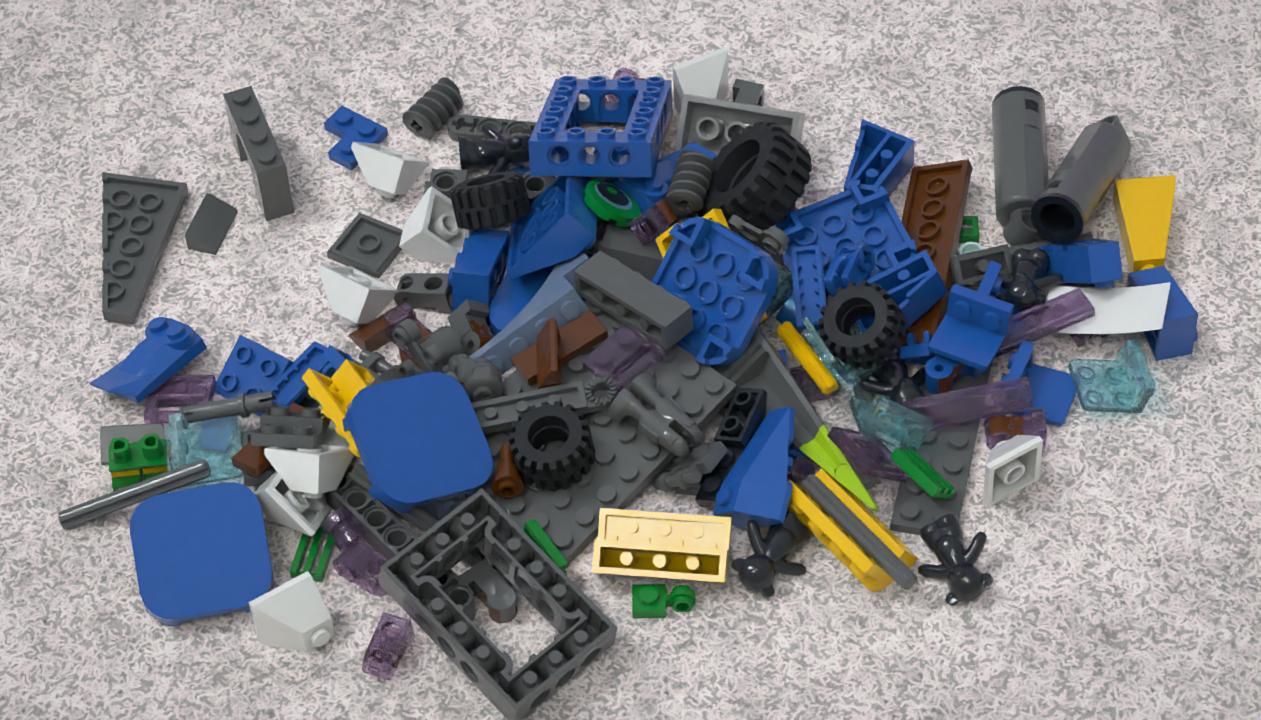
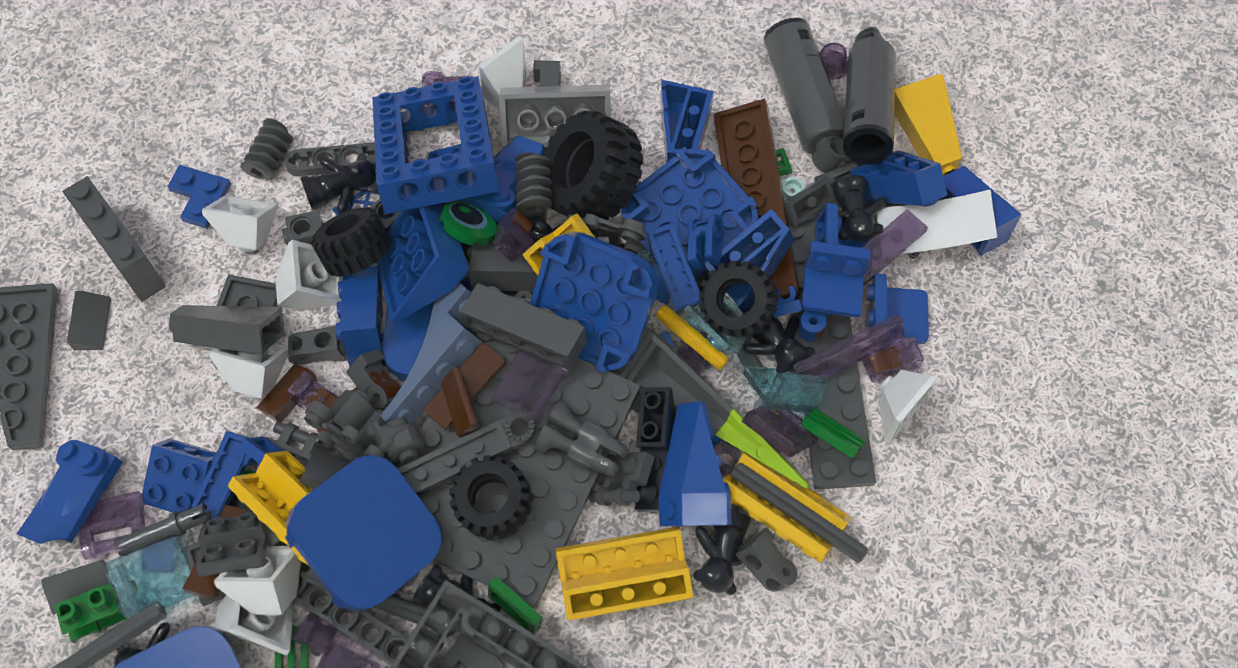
camera: 20 degrees left, 15 degrees up
reddish brown cone [492,444,524,499] -> none
green plate [632,584,696,618] -> none
black piece [918,514,994,606] -> none
clear light blue bracket [1068,340,1155,413] -> none
none -> dark grey slope [169,305,285,354]
none -> dark grey leg [735,527,797,592]
none -> clear purple wheel [820,42,847,80]

